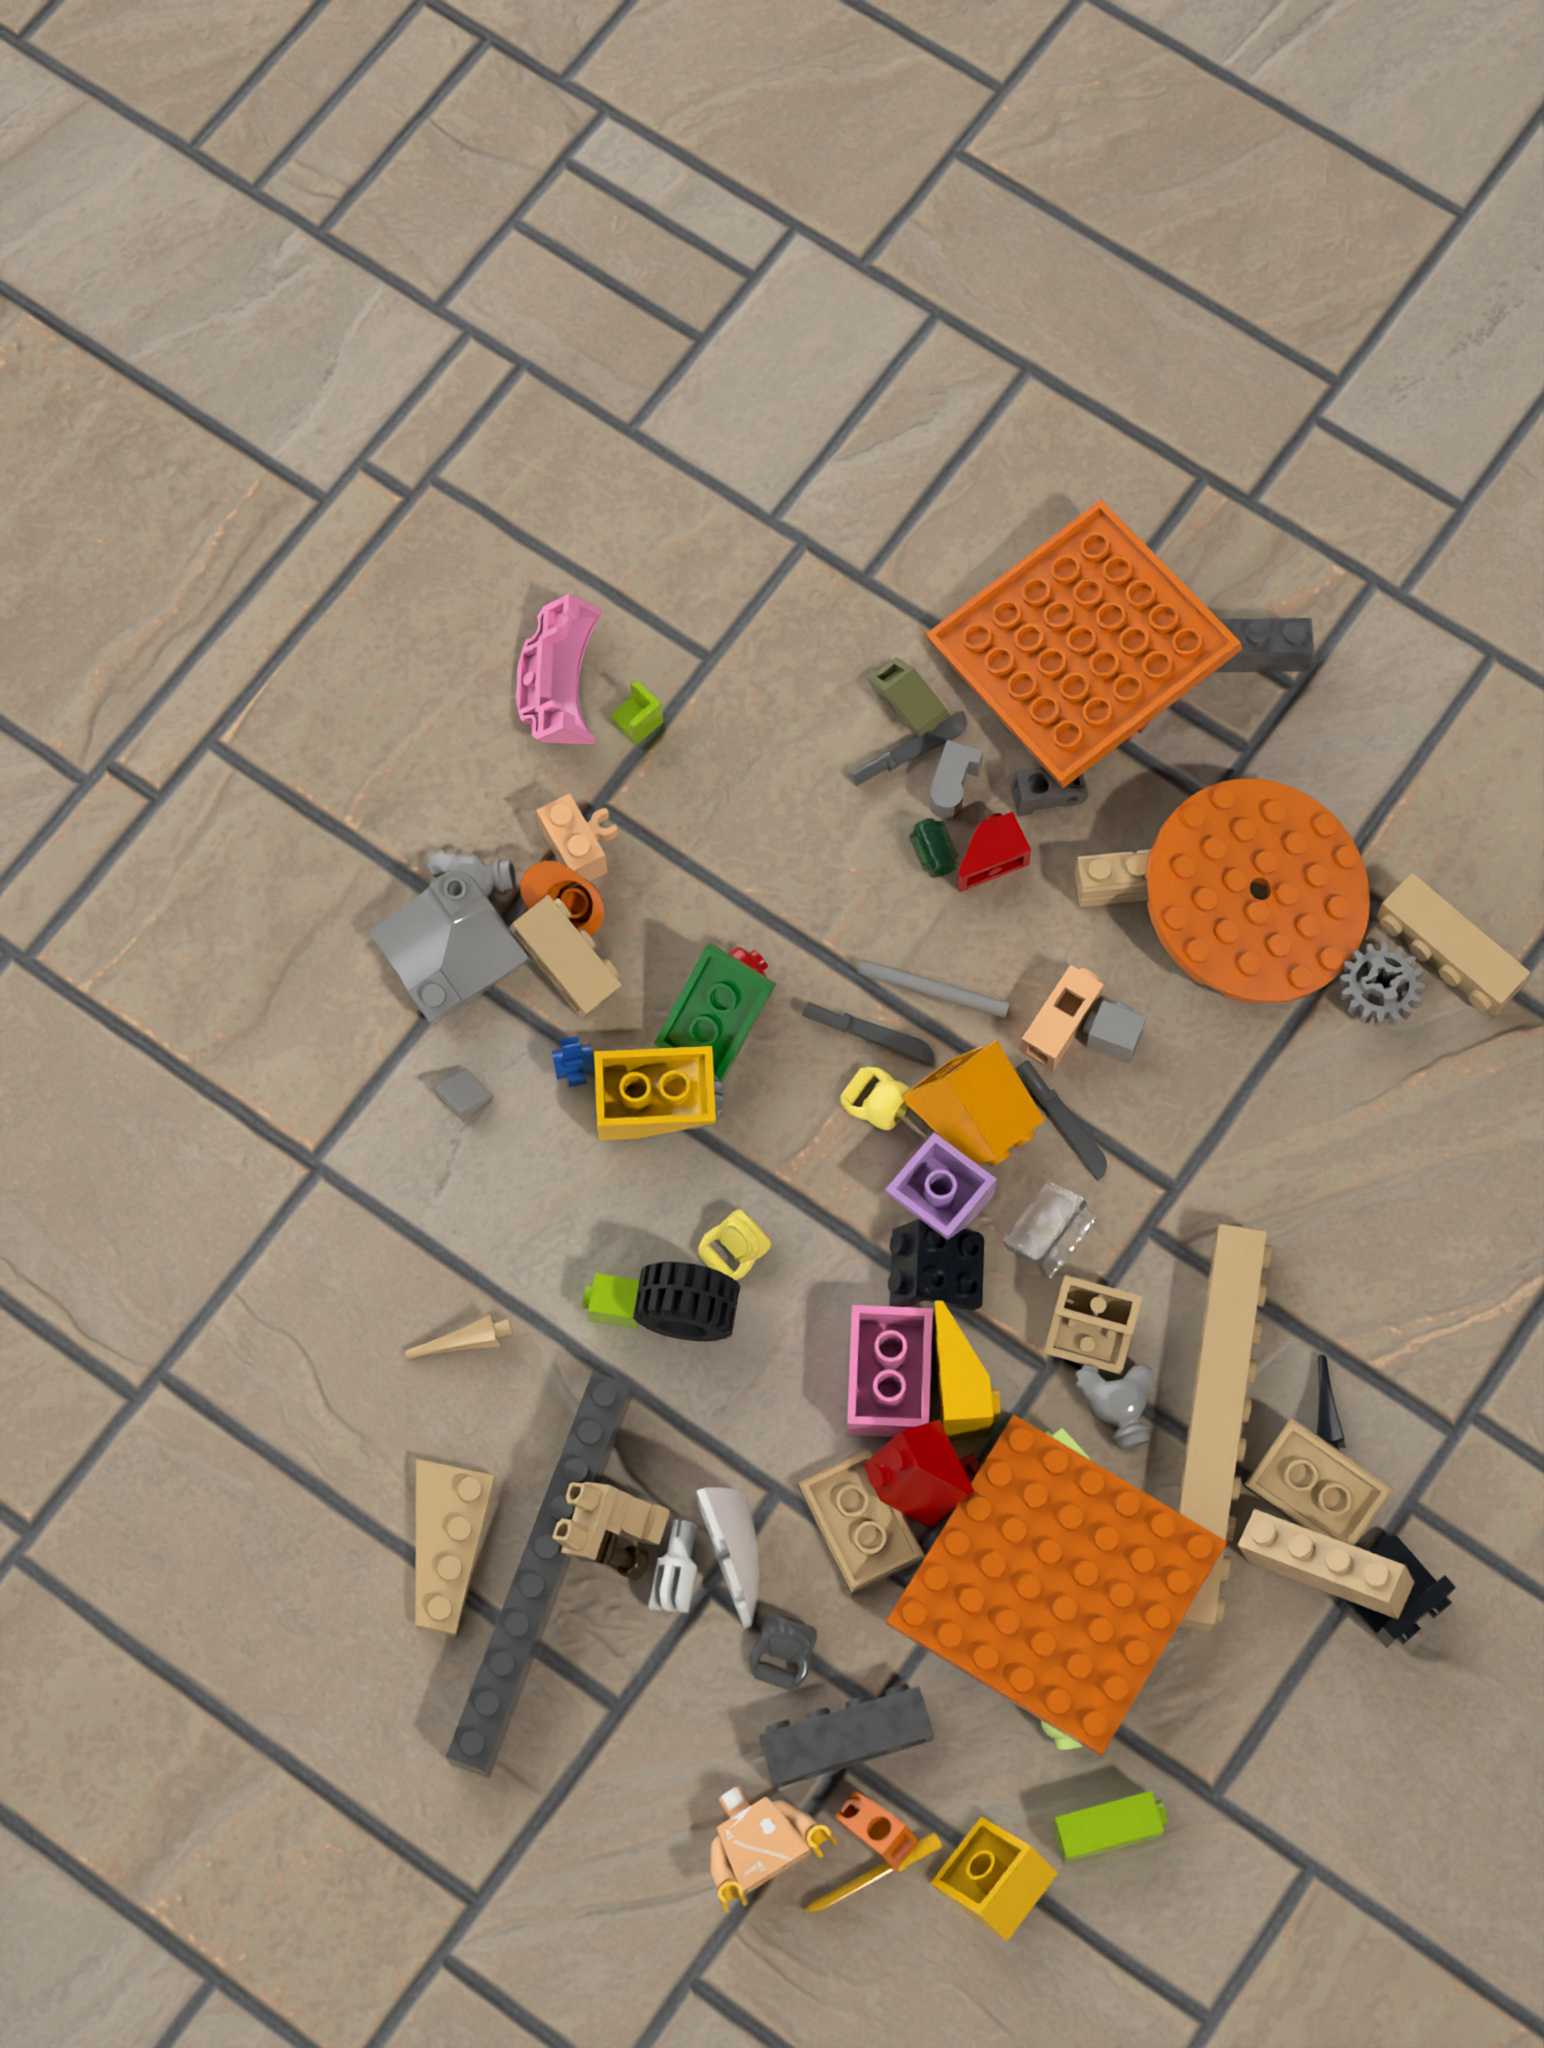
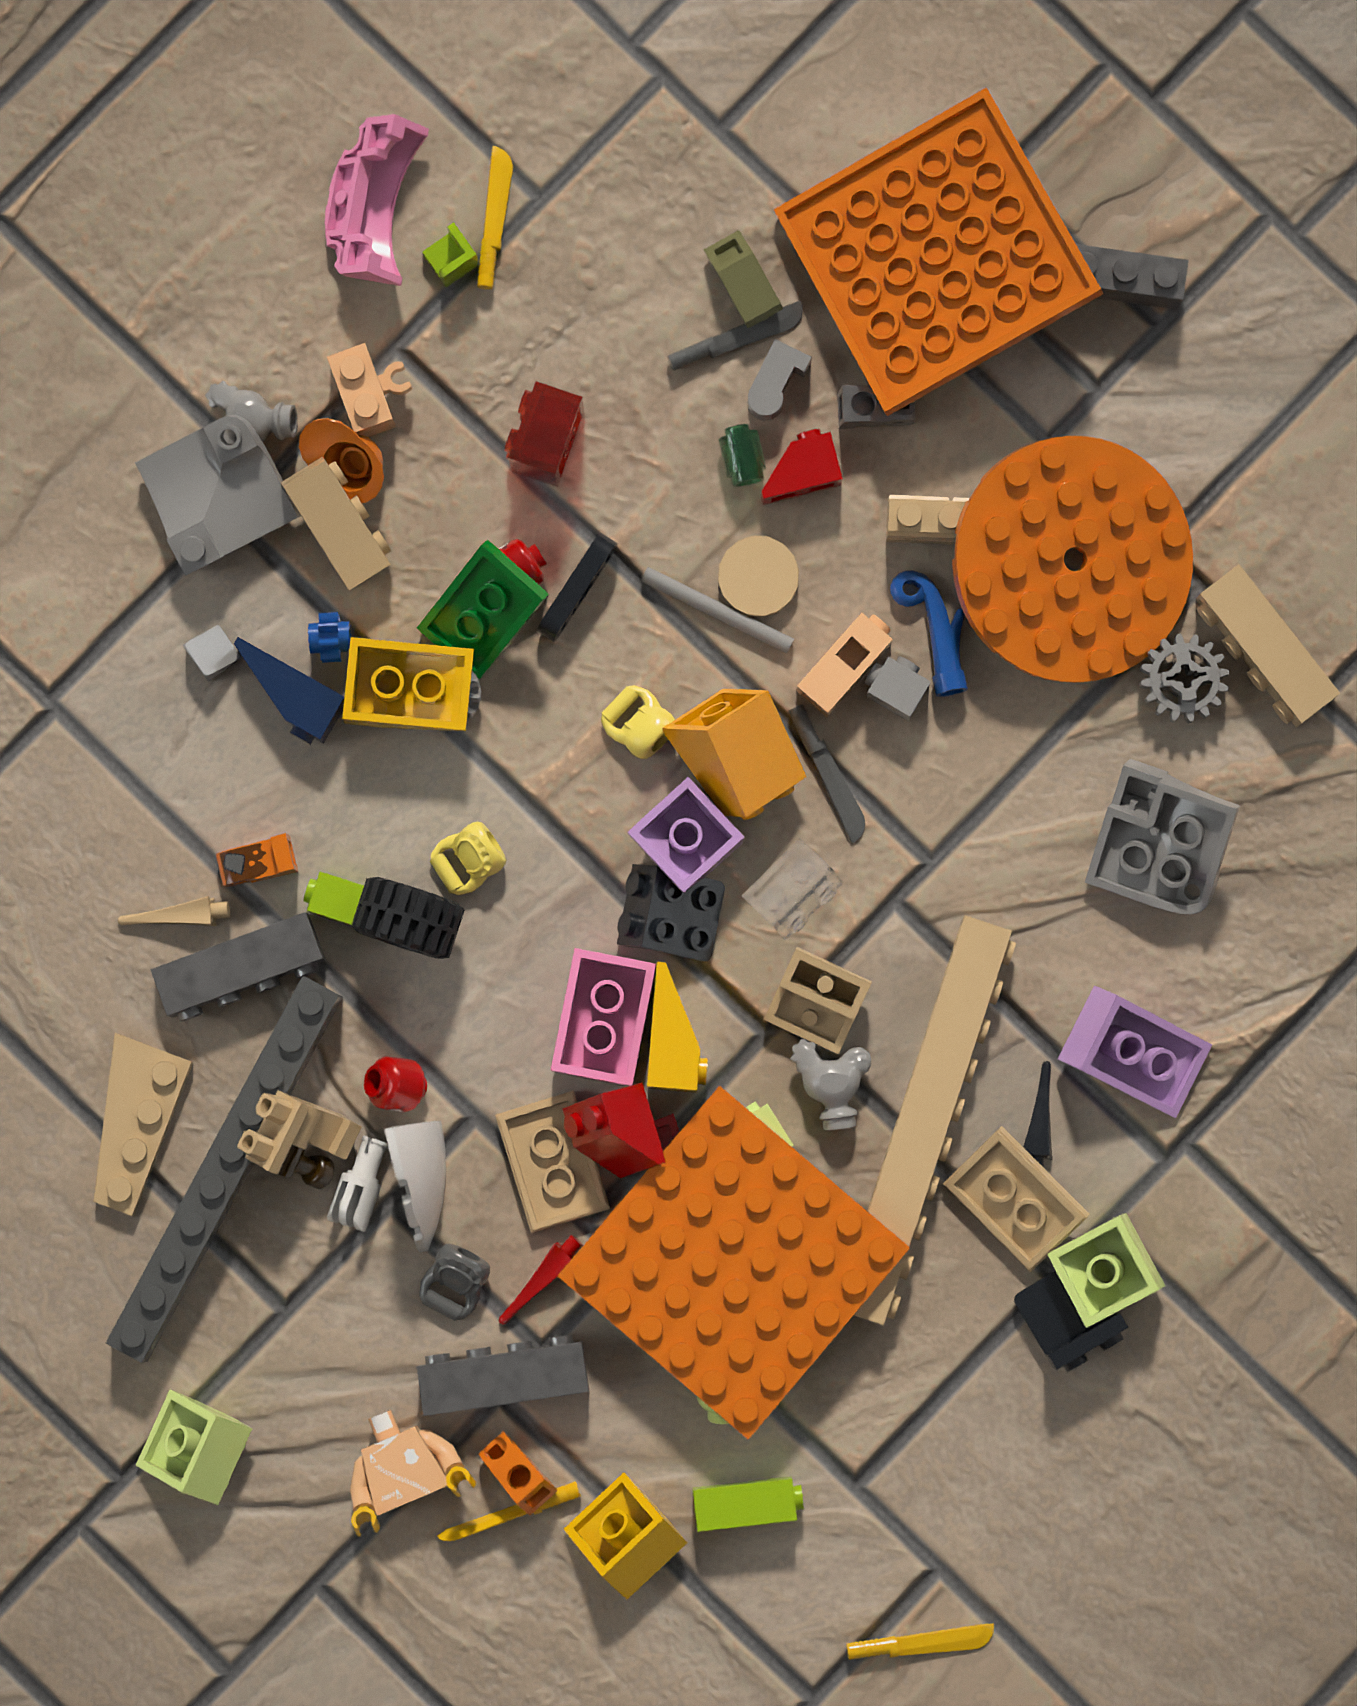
camera: 10 degrees right, 15 degrees up
dark grey piece [802,1002,934,1065] -> none
tan brick [1237,1509,1414,1619] -> none
none -> yellowish green slope [136,1389,253,1505]
none -> flat silver brick [150,912,326,1022]
none -> leg [216,833,299,887]
none -> dark blue slope [234,637,344,745]
none -> red head [364,1056,427,1112]
none -> yellow piece [477,146,513,290]
none -> red piece [498,1234,583,1325]
none -> clear red brick [504,381,585,487]
none -> black beam [537,532,618,642]
none -> tan tile [718,536,799,618]
none -> yellow piece [846,1623,994,1660]
none -> blue plant [890,570,968,697]
none -> yellowish green slope [1047,1213,1165,1328]
none -> lavender slope [1058,985,1212,1118]
none -> light grey slope [1085,759,1240,914]

